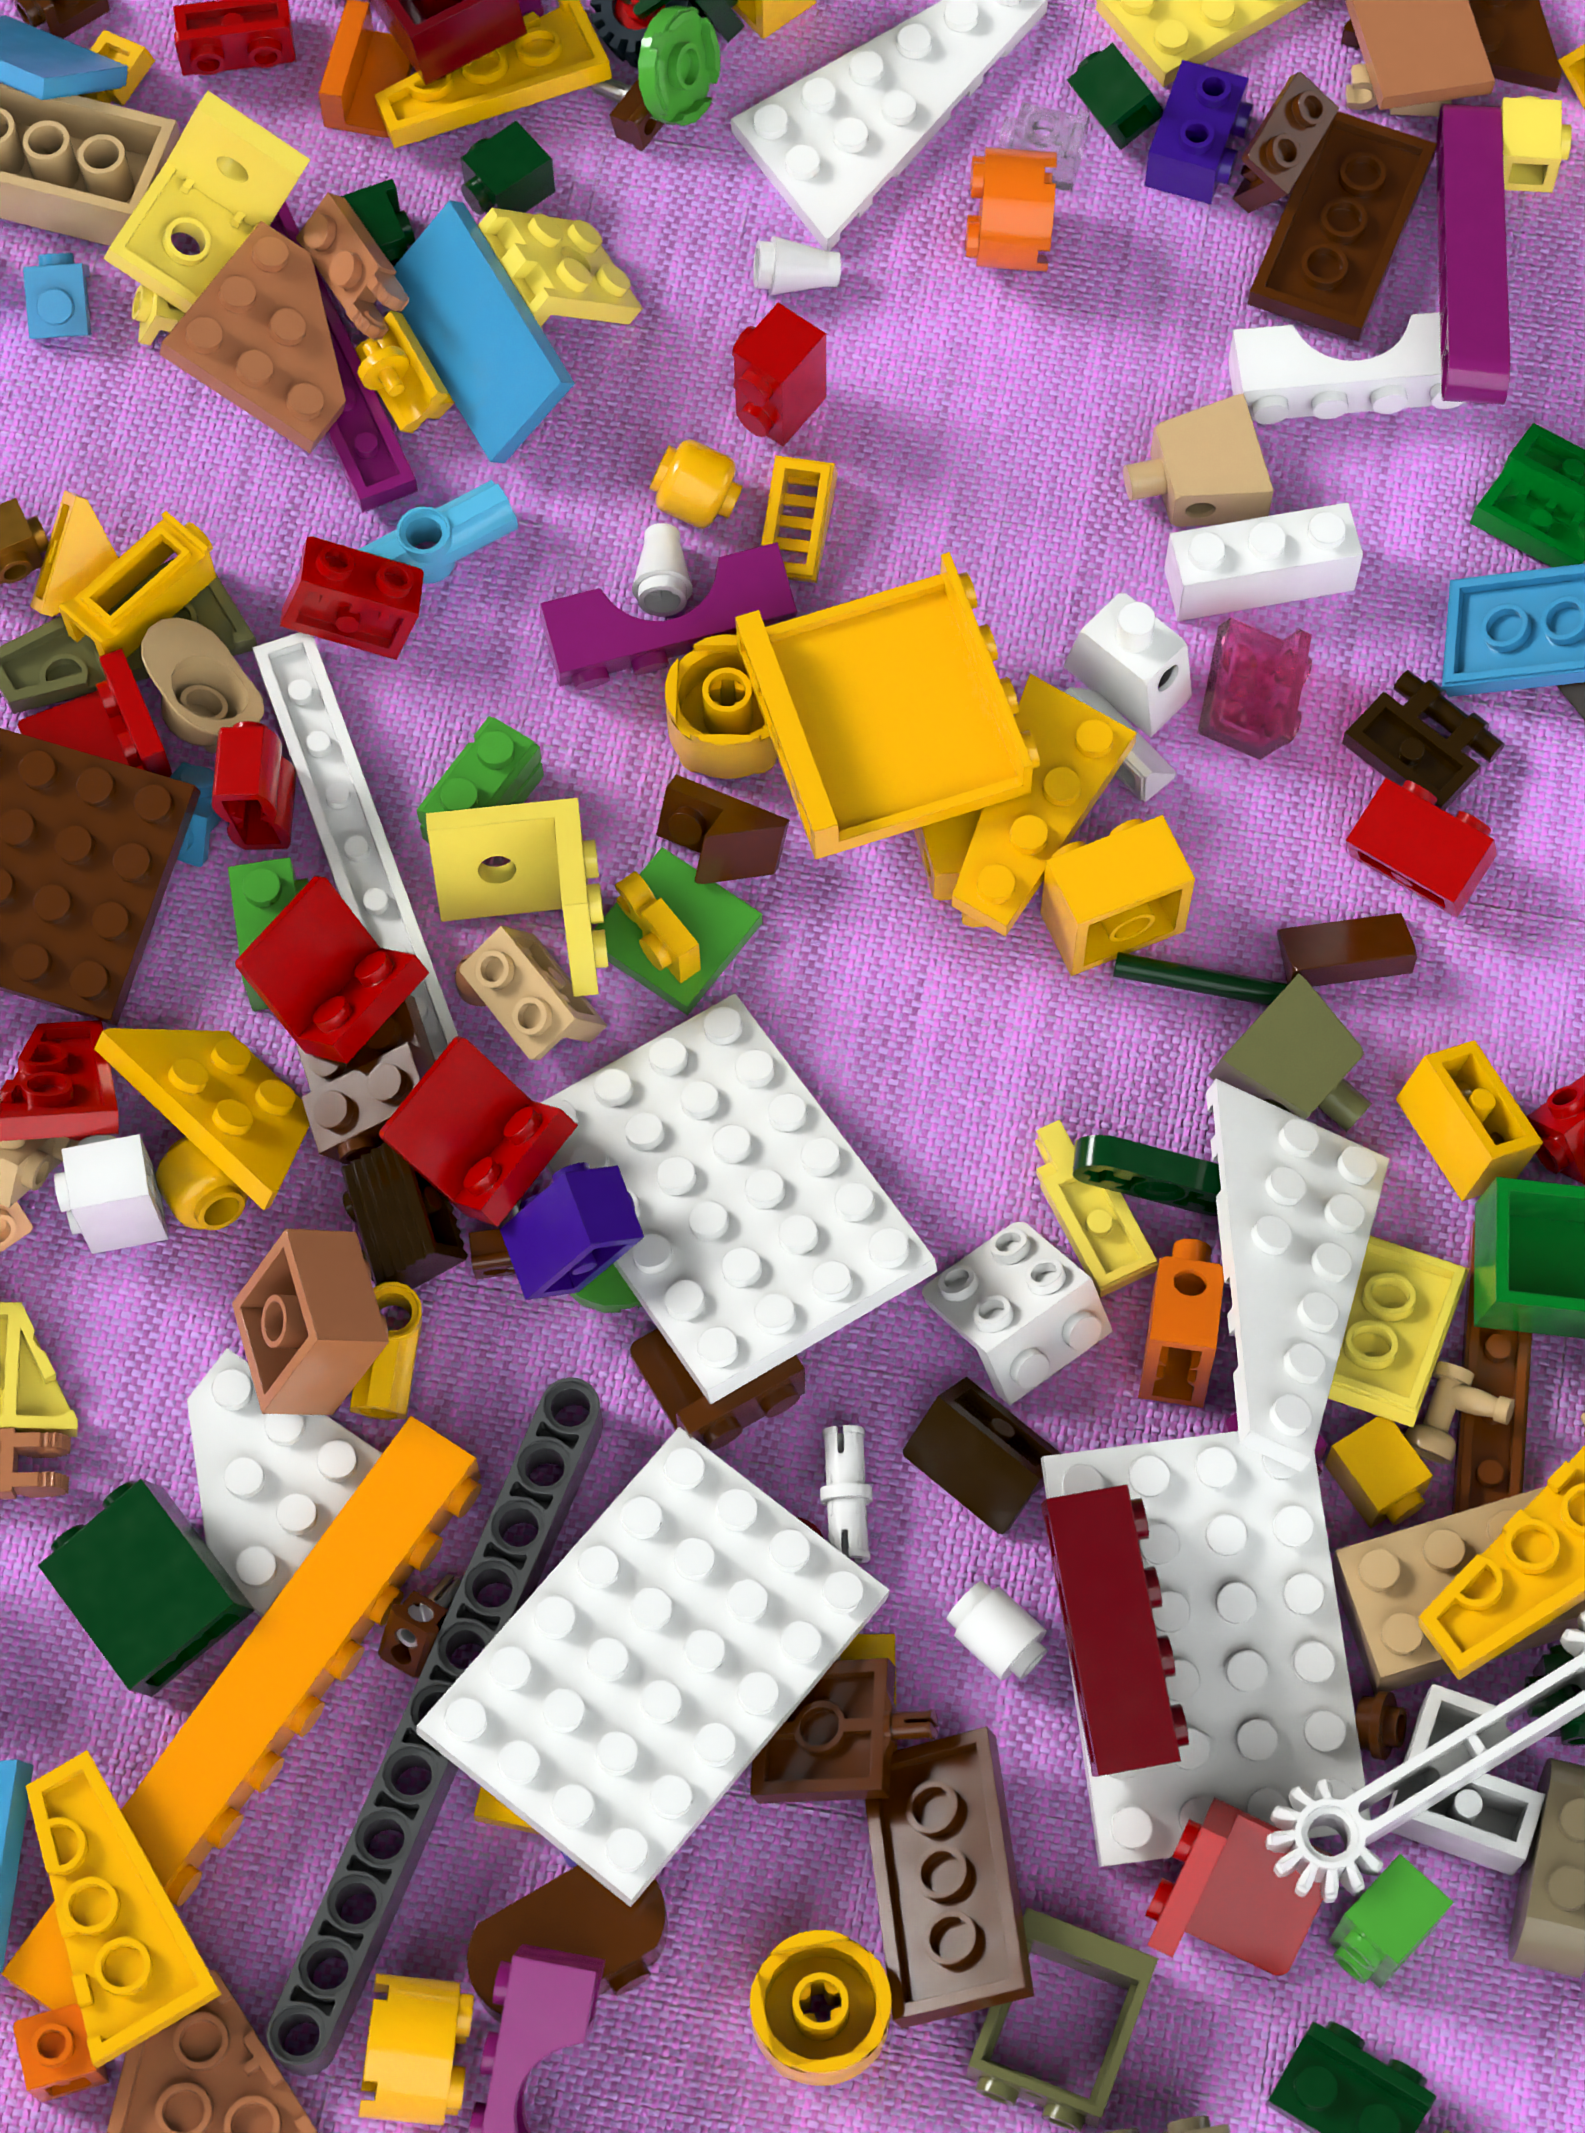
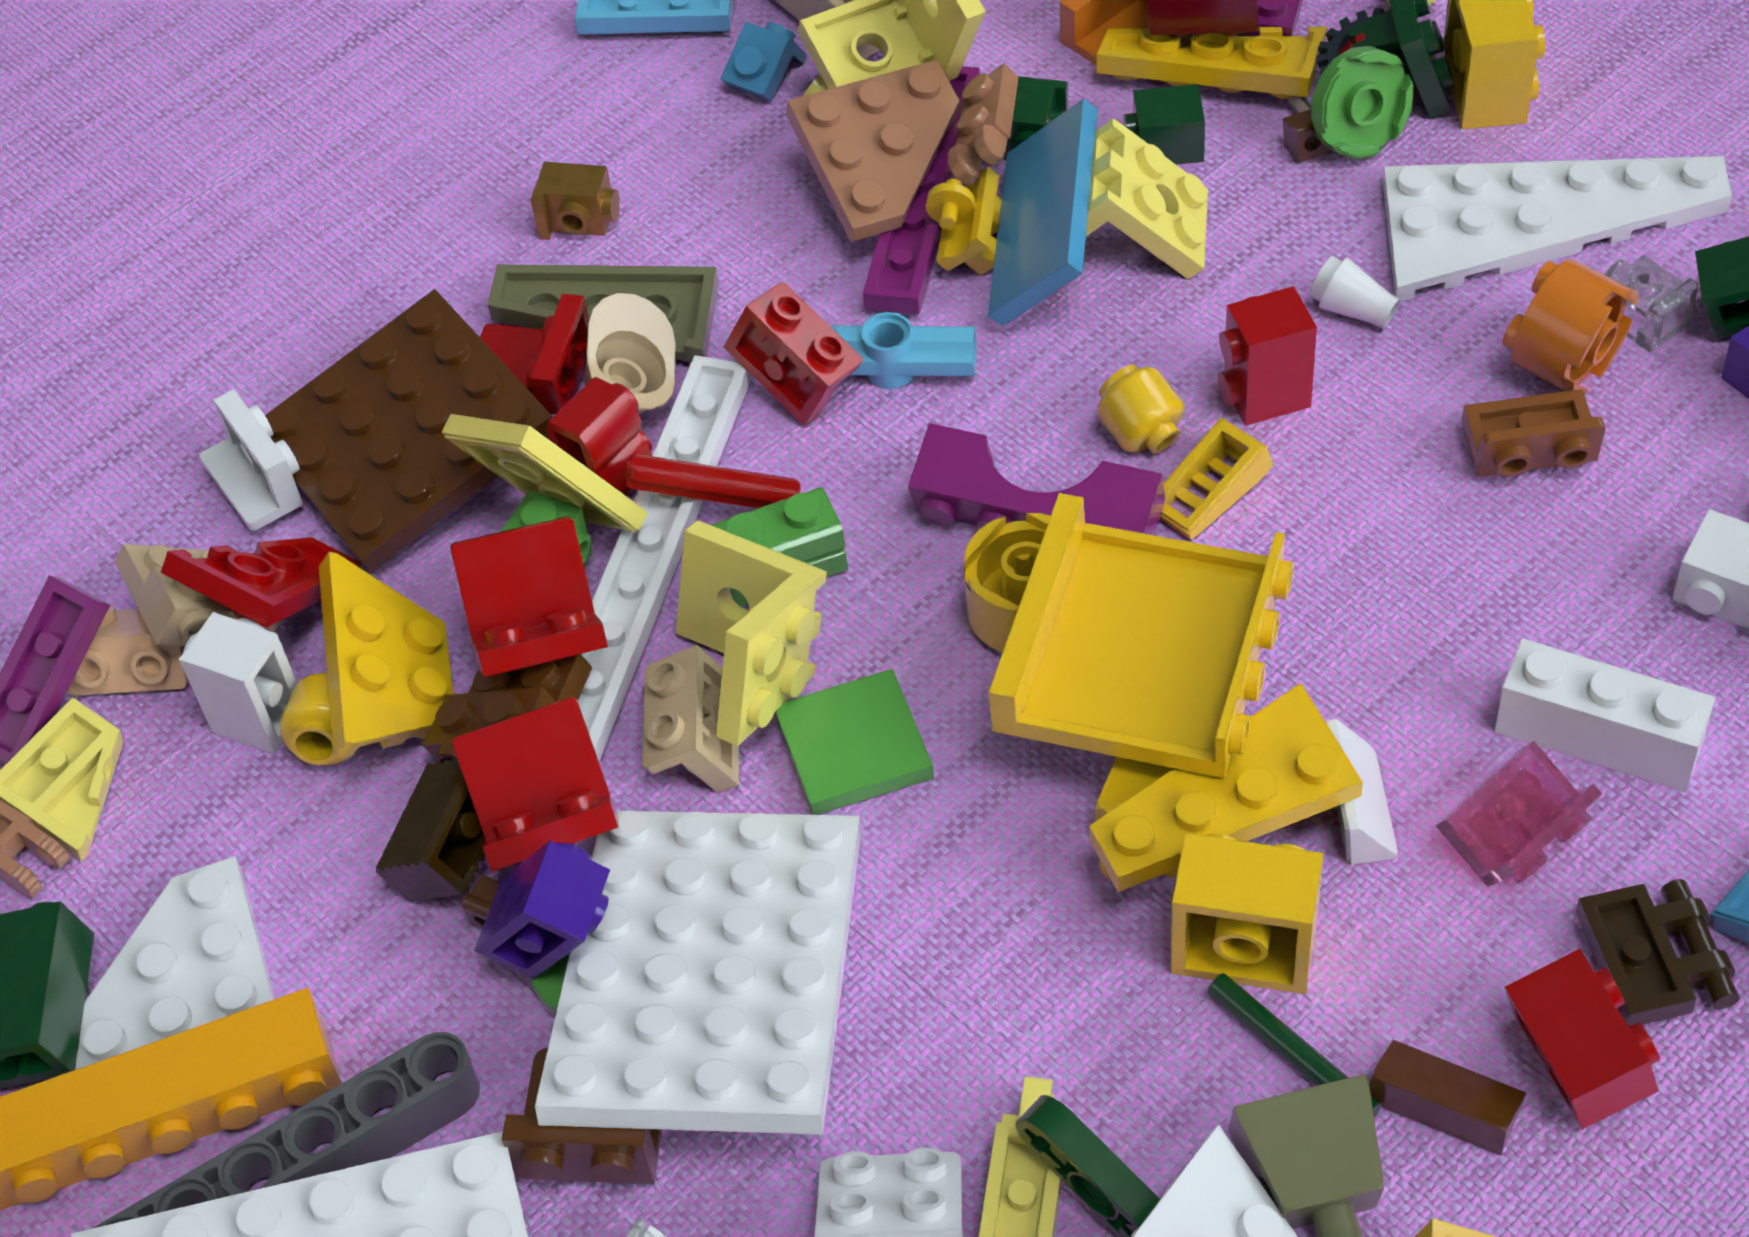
camera: 40 degrees right, 15 degrees down
yellow slope [30,490,118,617] -> none
yellow window [58,511,217,658] -> none
nougat brick [232,1228,389,1415] -> none
yellow piece [350,1282,422,1421] -> none
reddish brown piece [378,1574,461,1678] -> none
yellow plate [615,871,701,984] -> none
white cone [632,523,693,616] -> none
reddish brown slope [656,774,790,884] -> none
white torso [1064,592,1192,738] -> none
tan torso [1123,393,1274,527] -> none
none -> light yellow tile [441,414,648,532]
none -> red axle [625,454,801,508]
none -> dark orange bracket [1461,389,1606,477]

